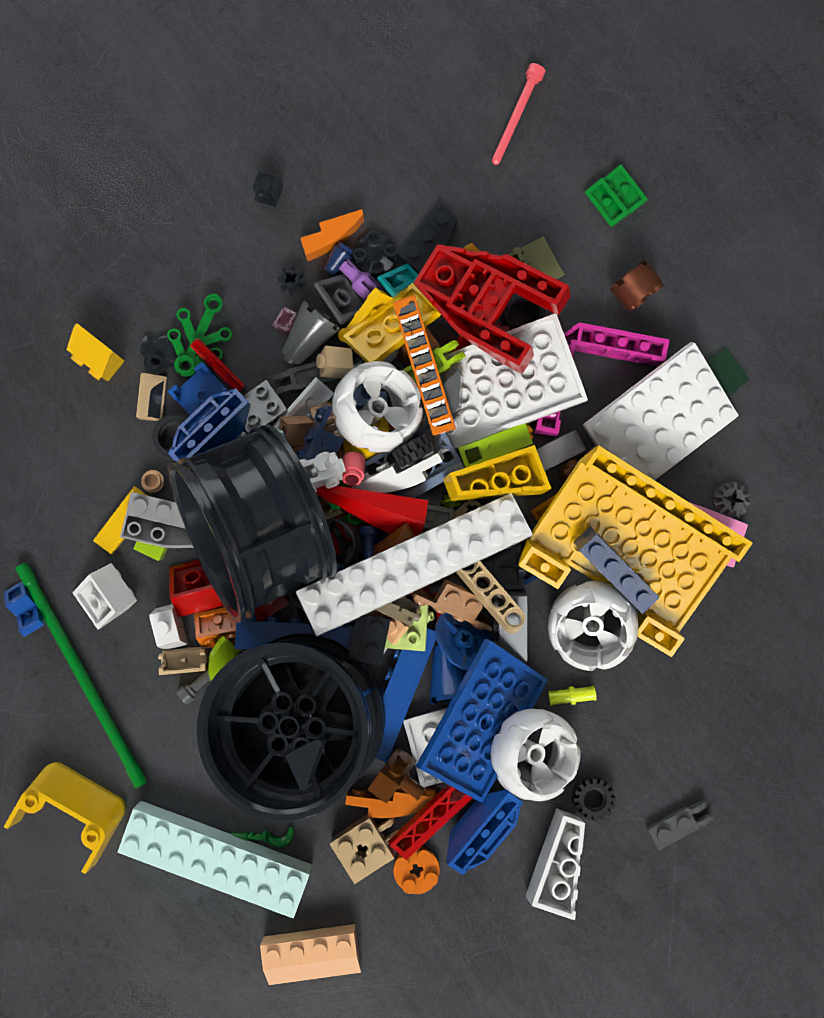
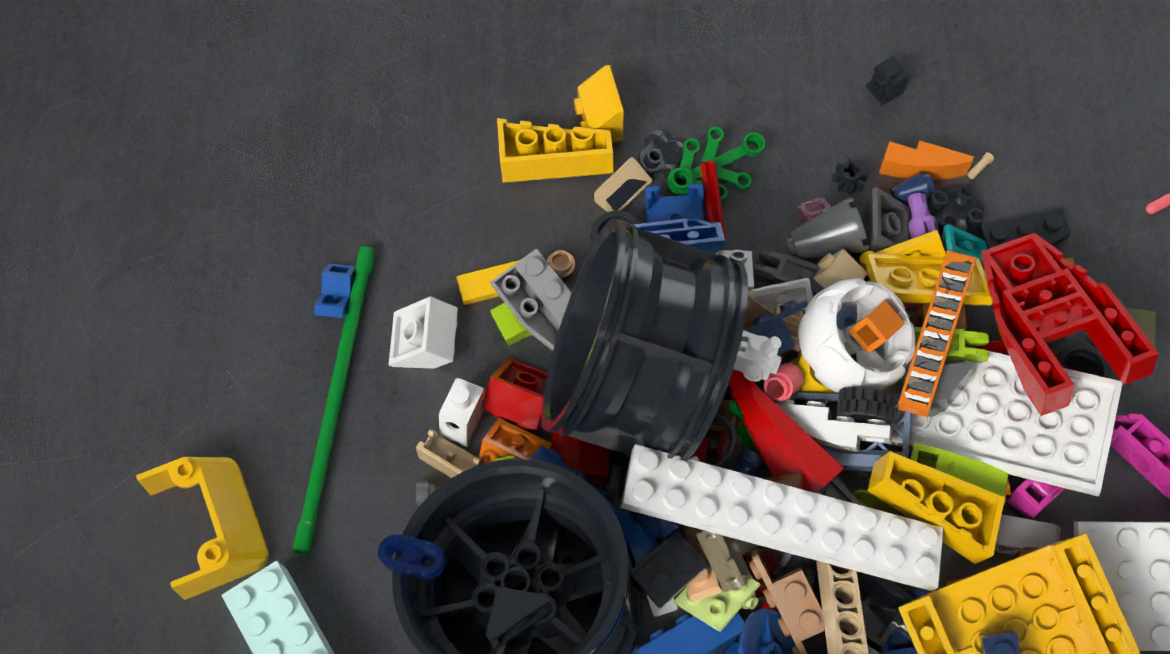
camera: 40 degrees right, 20 degrees down
none -> clear blue plate [378,534,446,579]
none -> yellow wedge [497,118,613,183]
none -> orange brick [848,300,905,354]
none -> tan piece [967,152,995,179]

